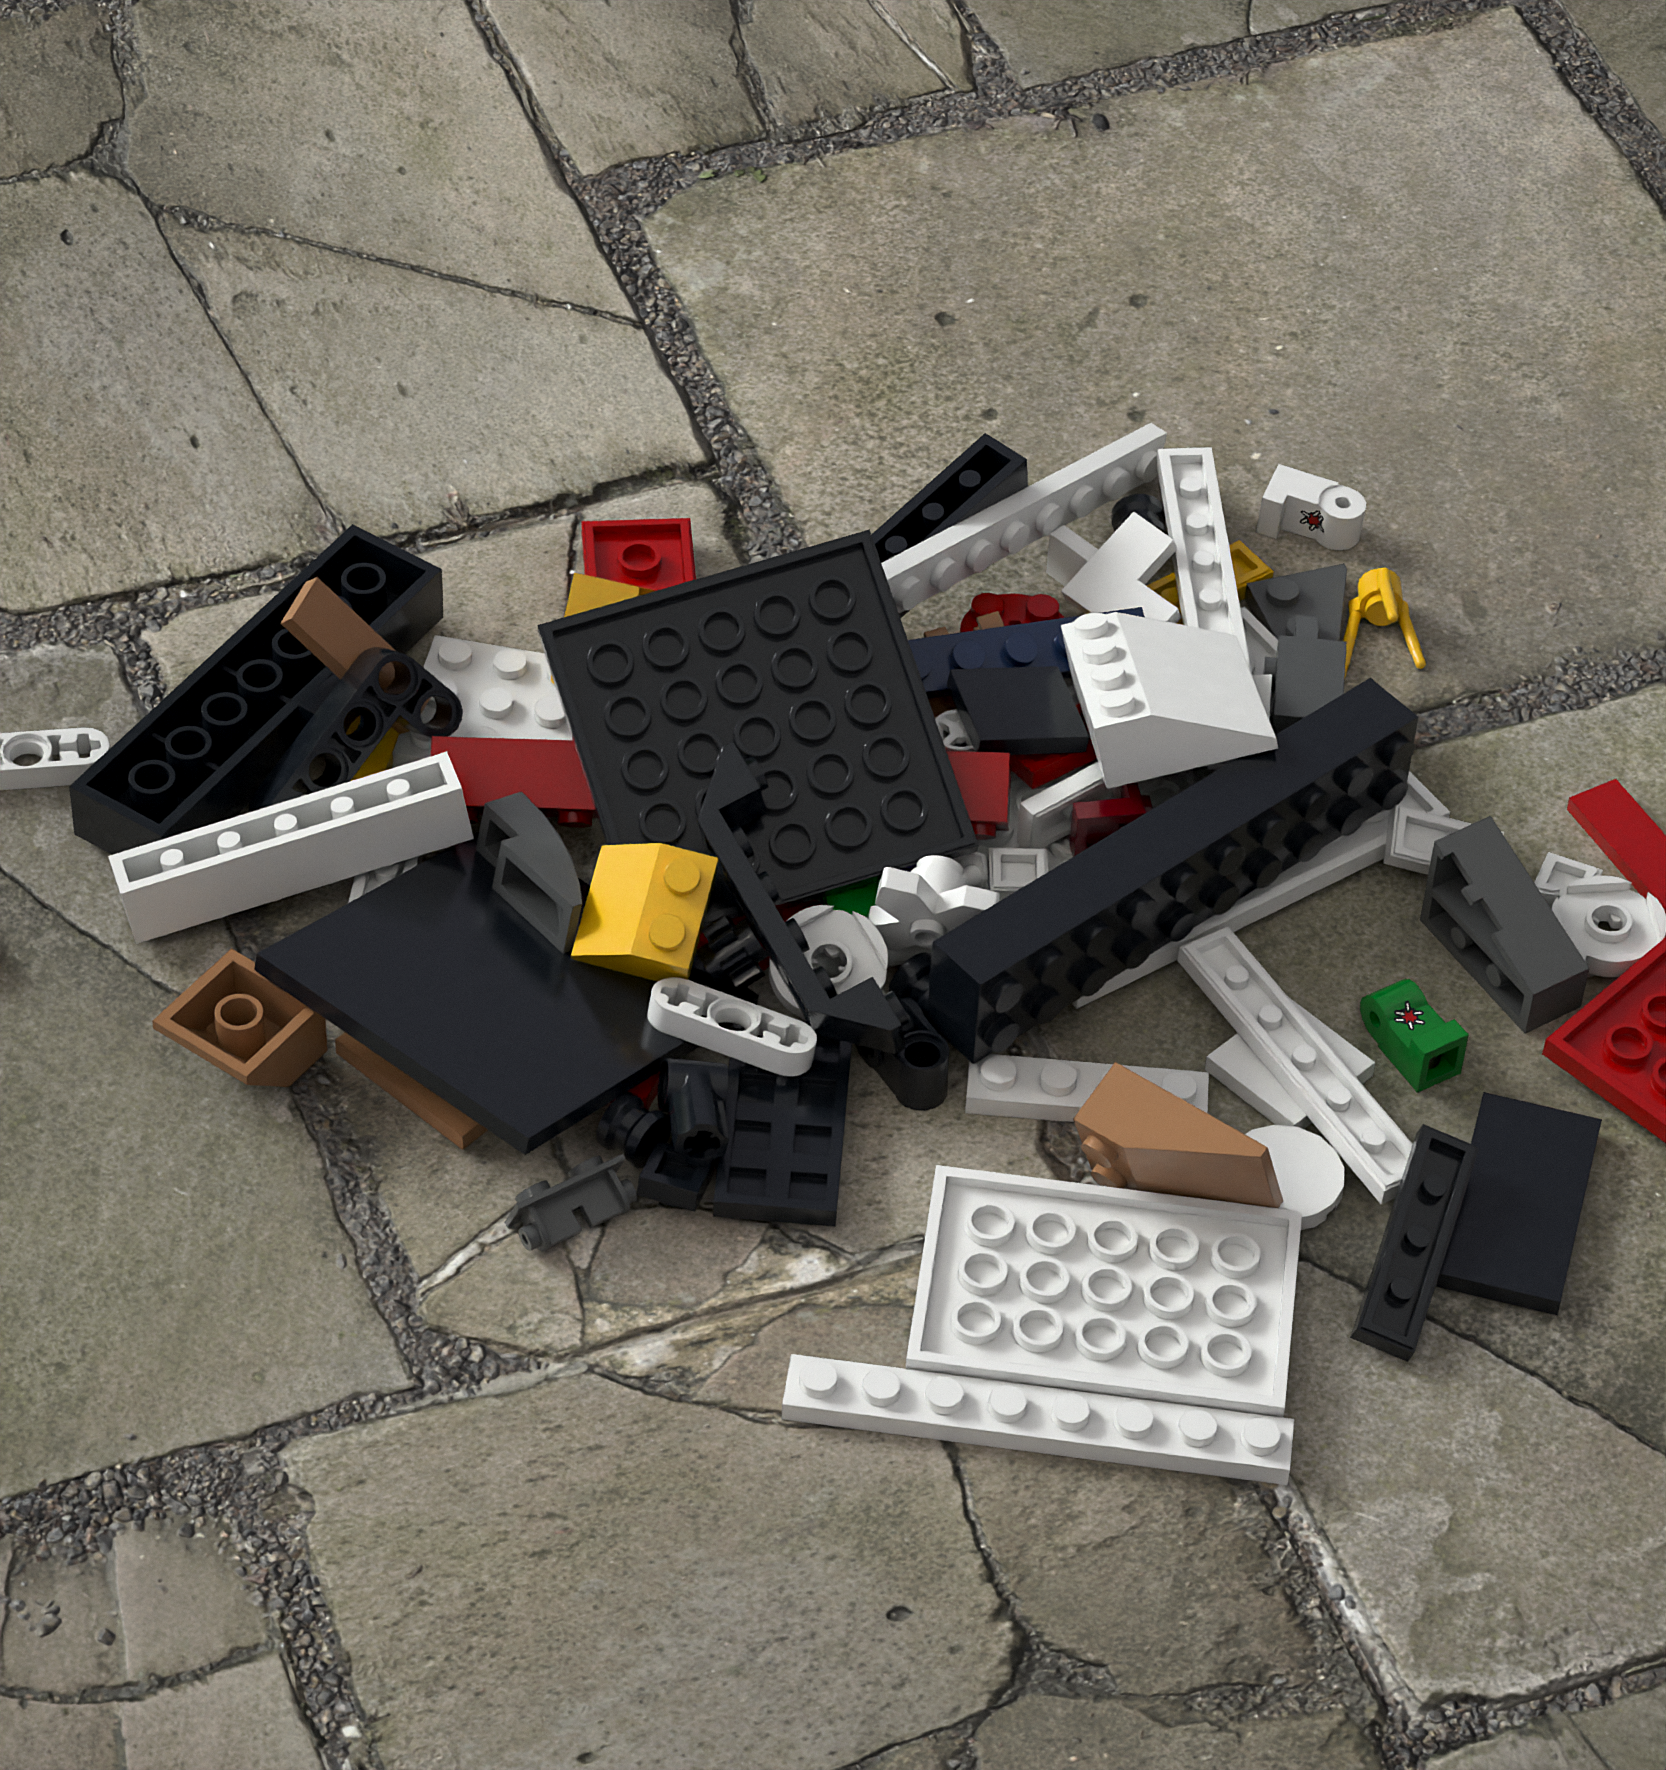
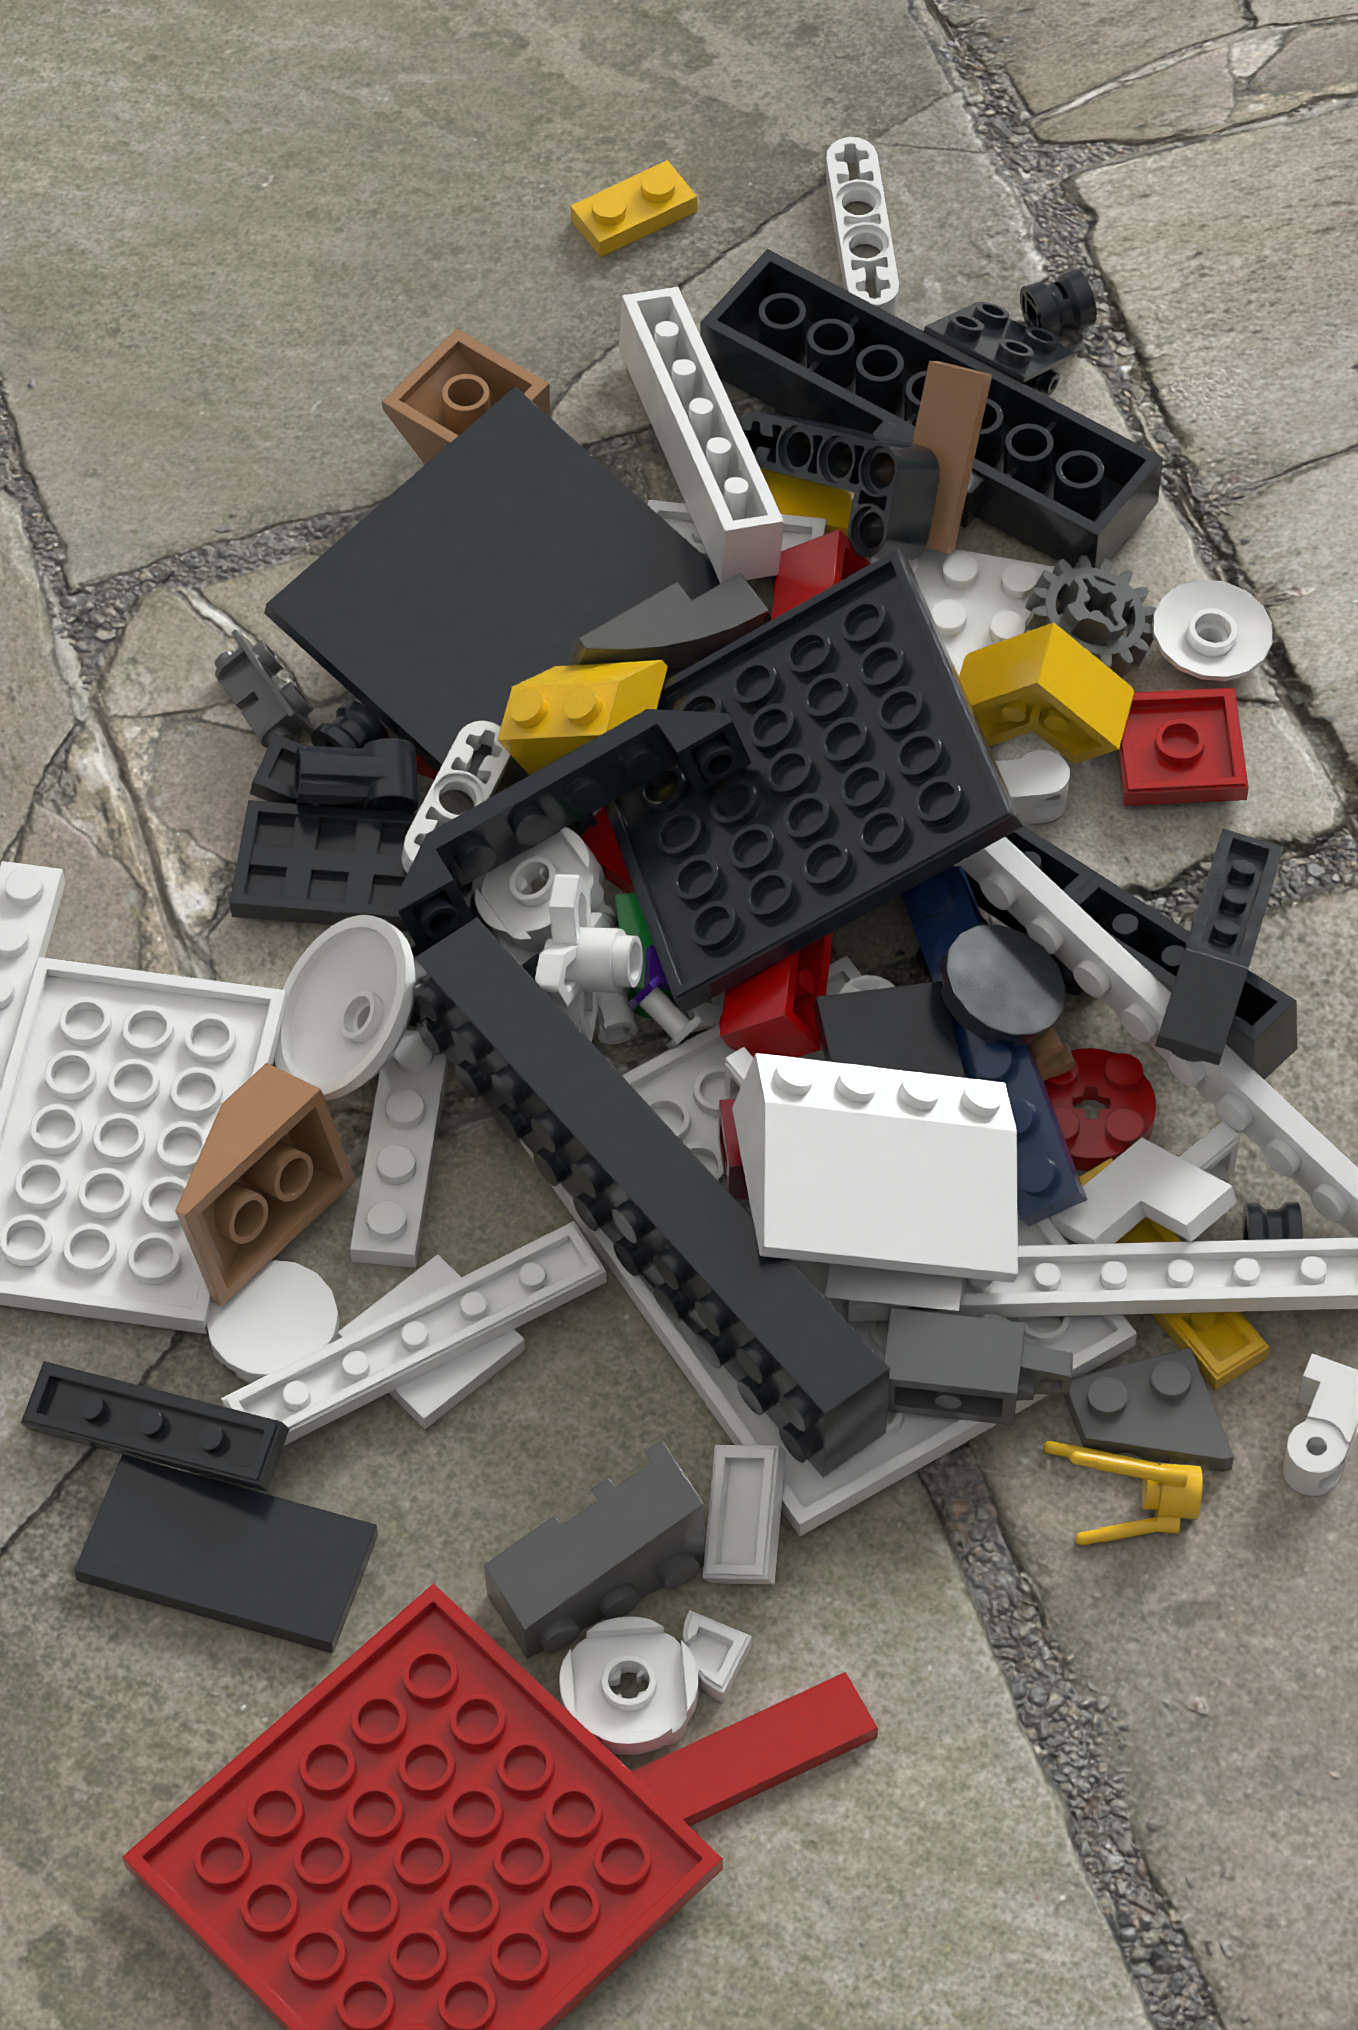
camera: 95 degrees right, 10 degrees up
white tile [988,847,1048,901] -> none
green leg [1360,978,1469,1093] -> none
none -> white dish [274,915,416,1100]
none -> black hinge [924,302,1076,395]
none -> tile [938,925,1066,1046]
none -> black wheel [1020,269,1097,336]
none -> dark grey gear [1025,555,1156,678]
none -> white dish [1153,580,1273,681]
none -> black slope [1155,828,1284,1066]

